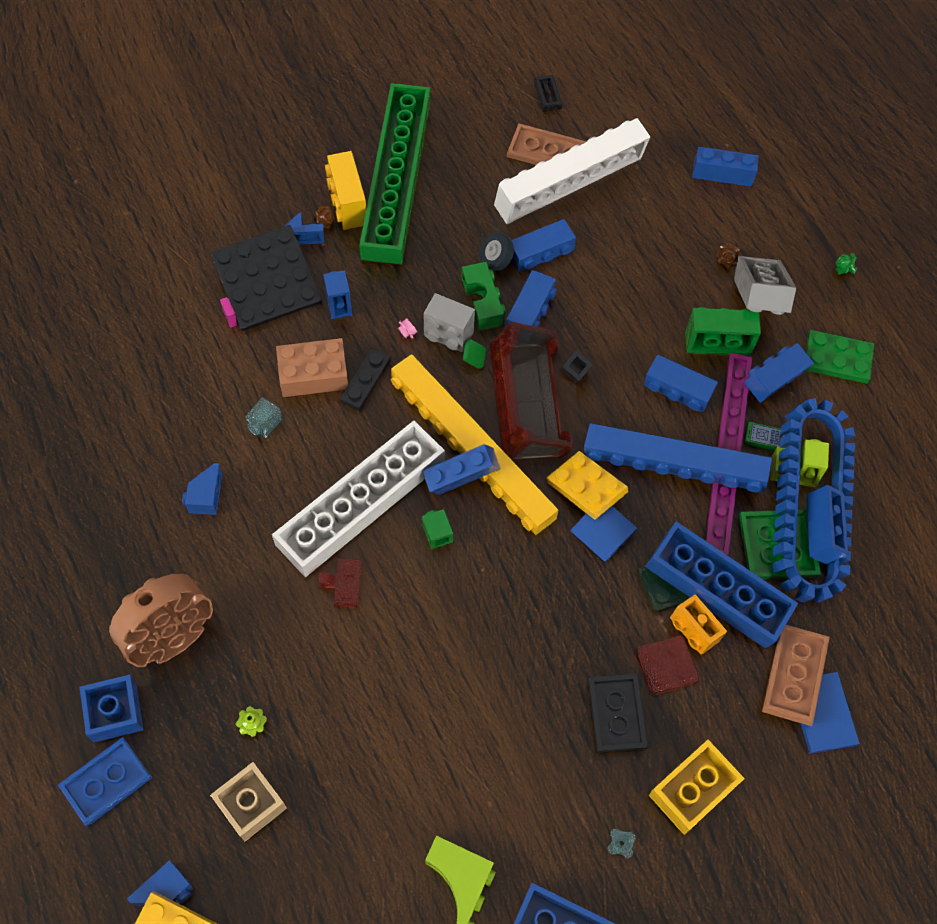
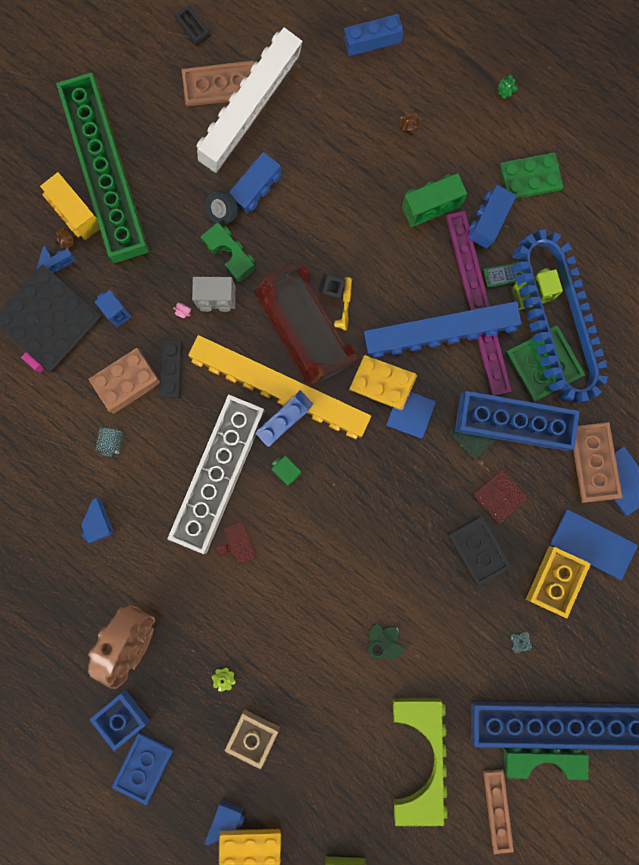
camera: 15 degrees left, 20 degrees up
green tile [463,339,486,369] -> none
blue brick [506,270,557,339] -> none
blue brick [643,354,718,413] -> none
light orange brick [670,594,727,655] -> none
light grey brick [734,256,796,315] -> none
blue brick [806,485,848,564] -> none
none -> yellow piece [334,277,352,330]
none -> dark green plate [367,624,404,659]
none -> blue tile [549,509,638,580]

